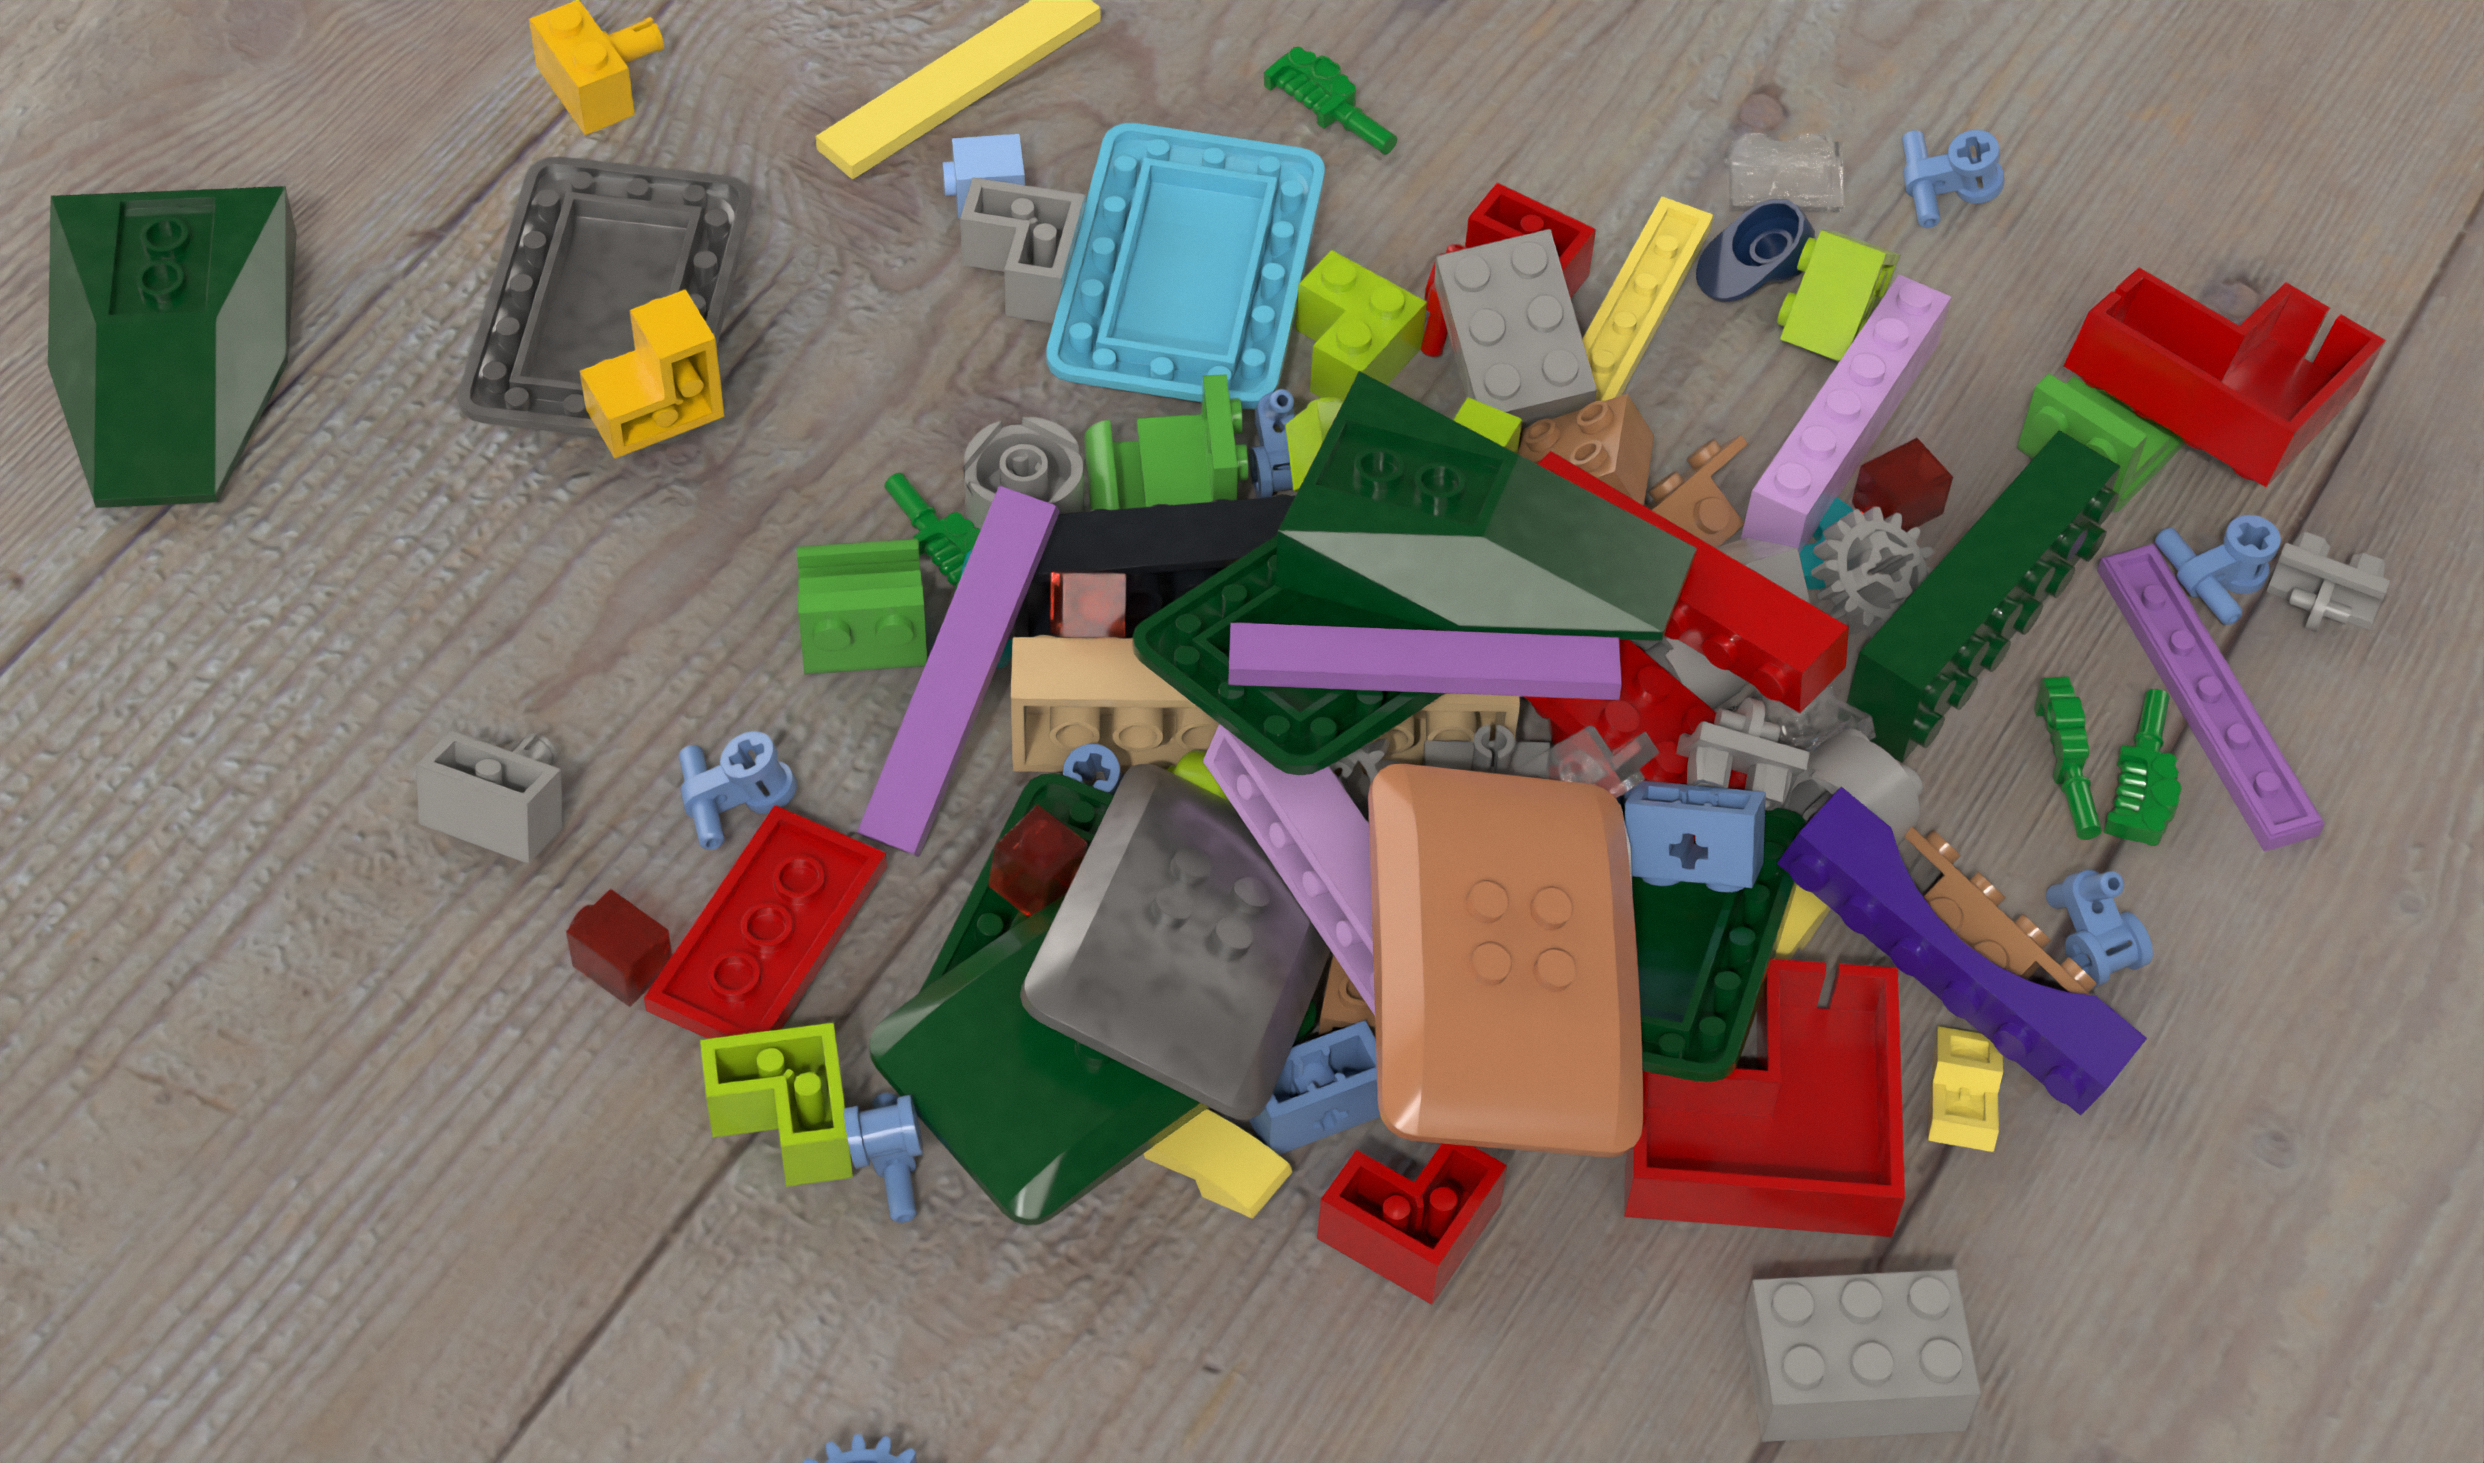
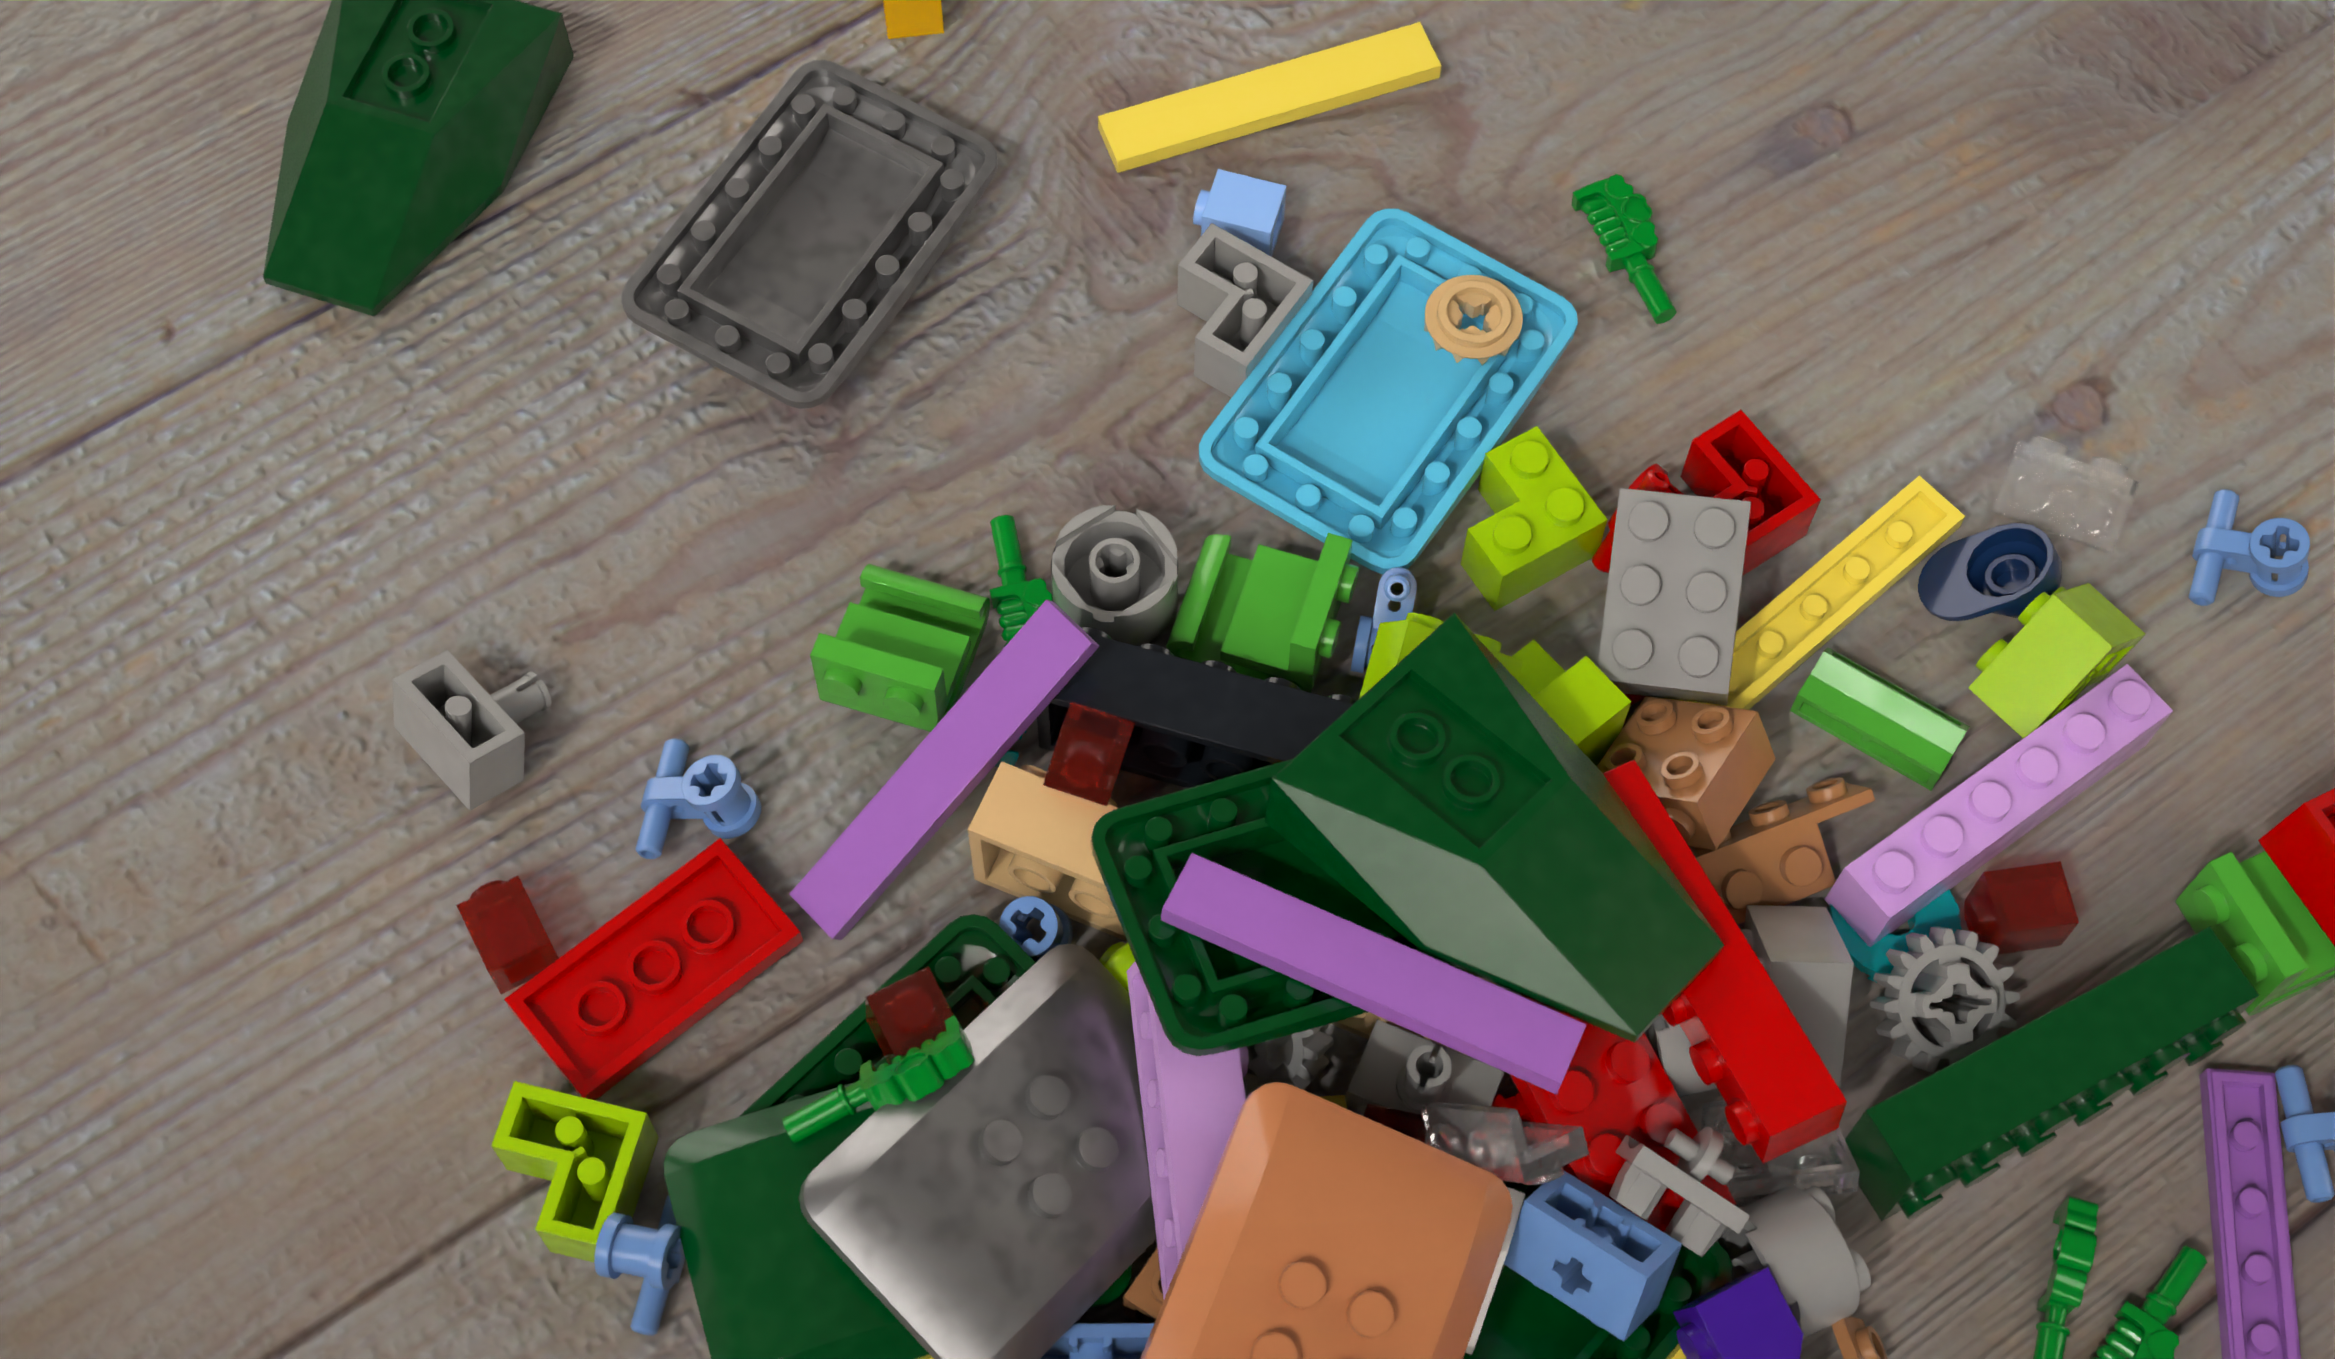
camera: 25 degrees right, 10 degrees up
yellow brick [580,289,725,459] -> none
none -> green piece [782,1015,975,1144]
none -> tan gear [1424,275,1523,366]
none -> bright green piece [1790,647,1970,791]

